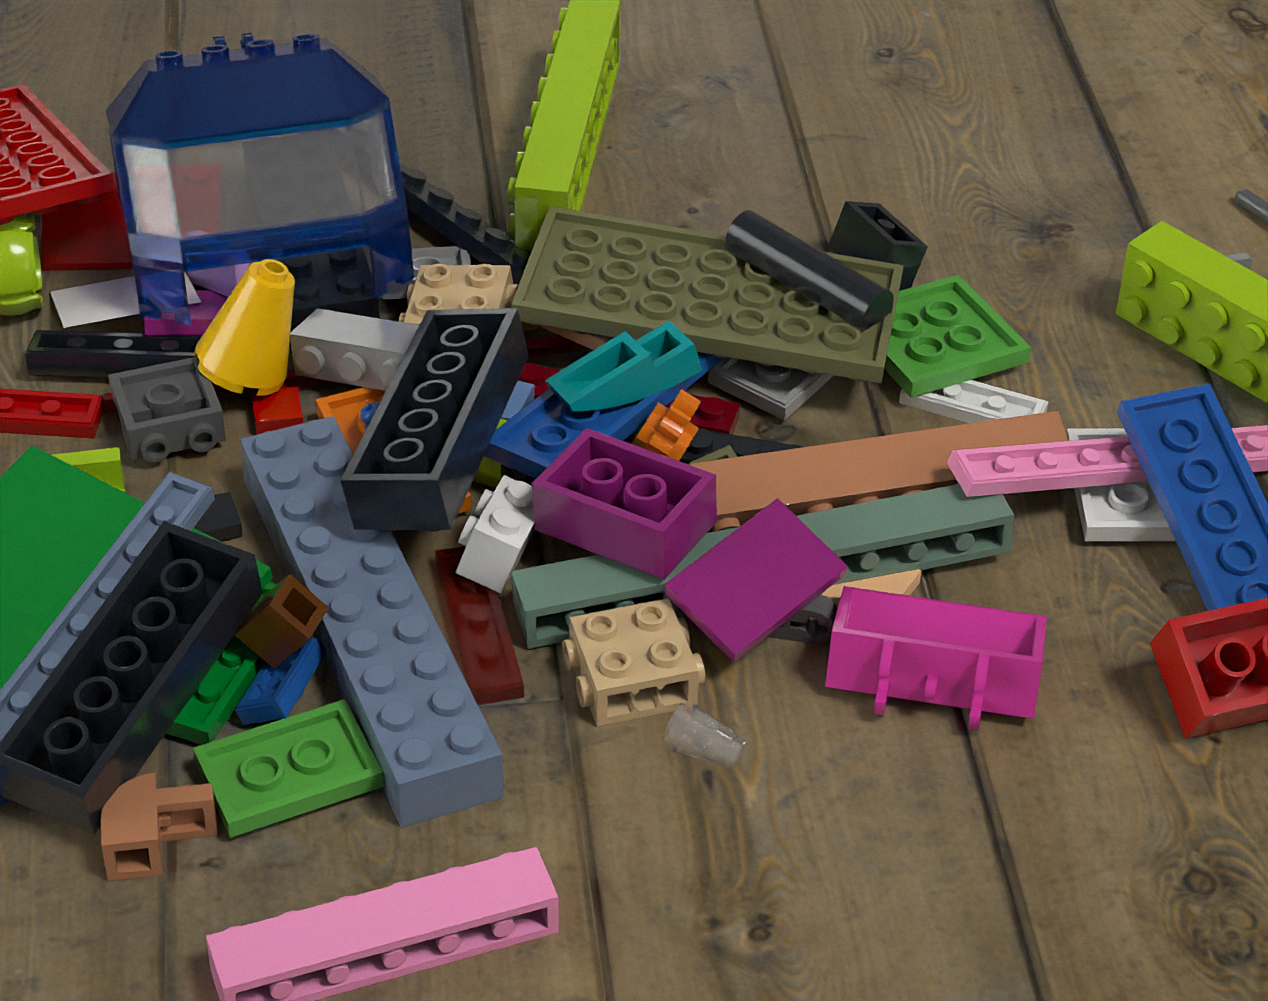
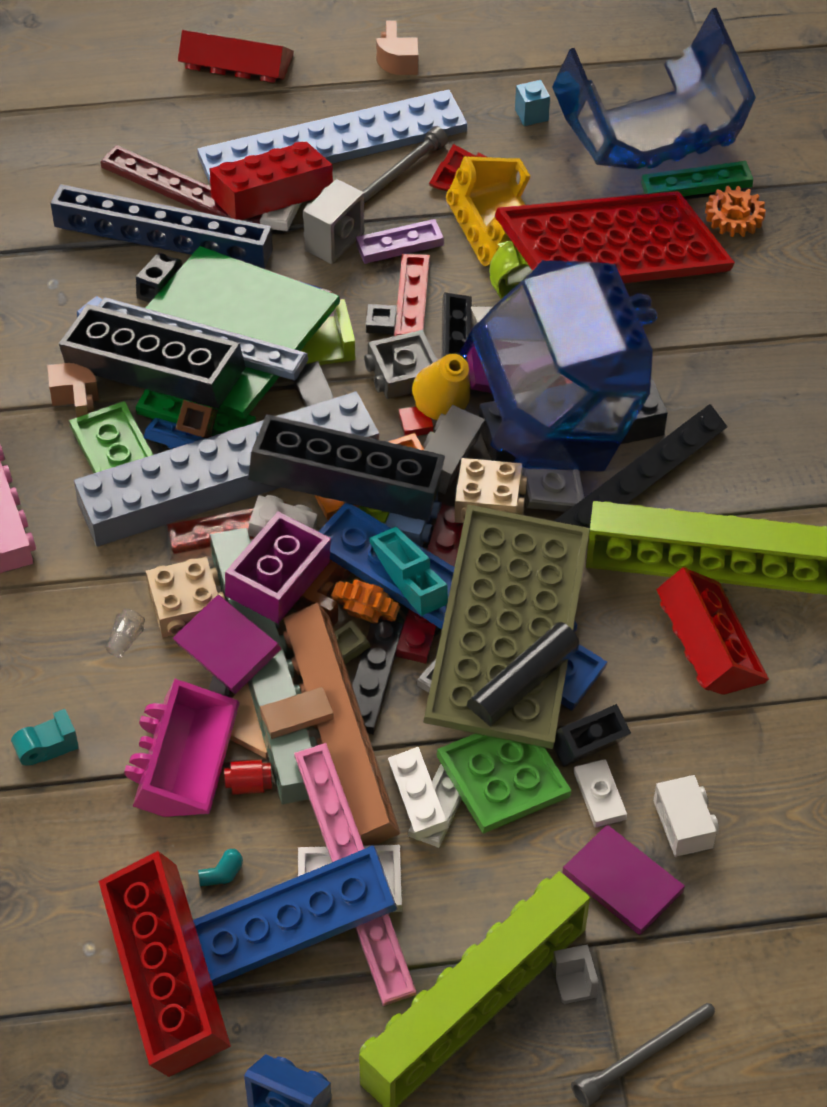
camera: 90 degrees right, 10 degrees up
none -> teal leg [11,709,79,766]
none -> teal arm [198,849,243,887]
none -> red brick [224,760,272,795]
none -> medium nougat tile [260,687,334,739]
none -> plate [366,304,396,334]
none -> white plate [388,747,449,840]
none -> magenta tile [562,824,685,935]
none -> white plate [574,759,627,828]
none -> white brick [653,775,719,857]
none -> red slope [656,567,769,695]

